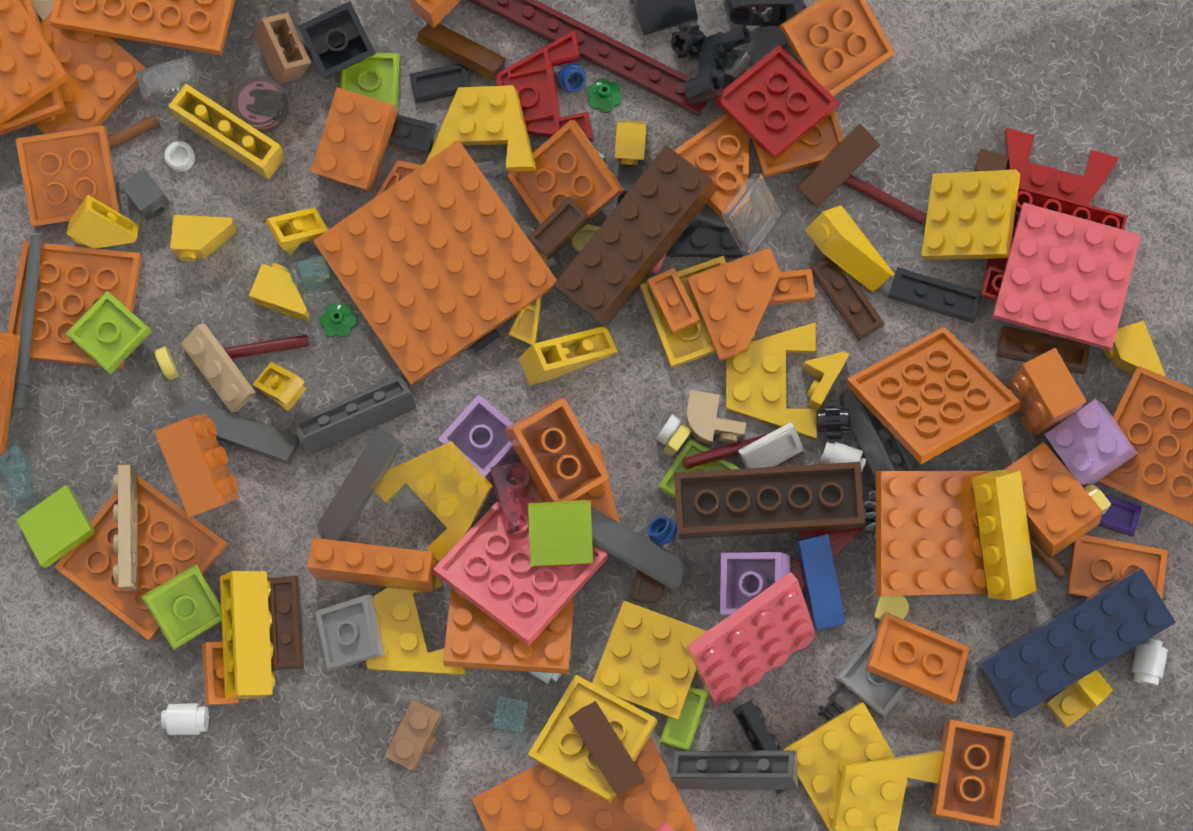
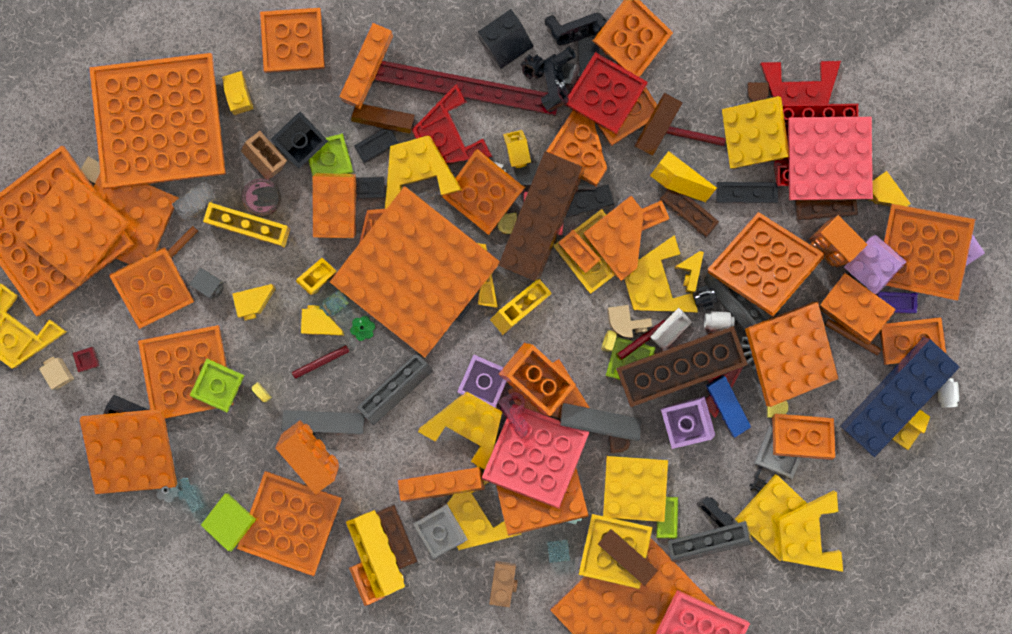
camera: 20 degrees left, 10 degrees up
dark grey bar [12,235,43,410] -> none
yellow slope [66,195,139,249] -> none
tan plate [113,465,138,592] -> none
lime tile [141,564,222,650] -> none
white brick [161,703,209,735] -> none
white tile [164,141,195,172] -> none
tan plate [181,324,256,413] -> none
yellow slope [252,362,306,411] -> none
dark grey slope [316,427,404,541] -> none
reddish brown tile [527,196,591,260] -> none
lime tile [528,500,593,566] -> none
blue plate [558,63,586,92] -> none
green plant [587,78,622,113] -> none
blue plate [648,516,677,546] -> none
white tile [655,414,681,445] -> none
coral plate [686,572,816,708] -> none
clear tile [722,173,783,256] -> none
orange brick [930,719,1013,828] -> none
yellow brick [972,470,1037,600] -> none
light yellow tile [1084,484,1111,515] -> none

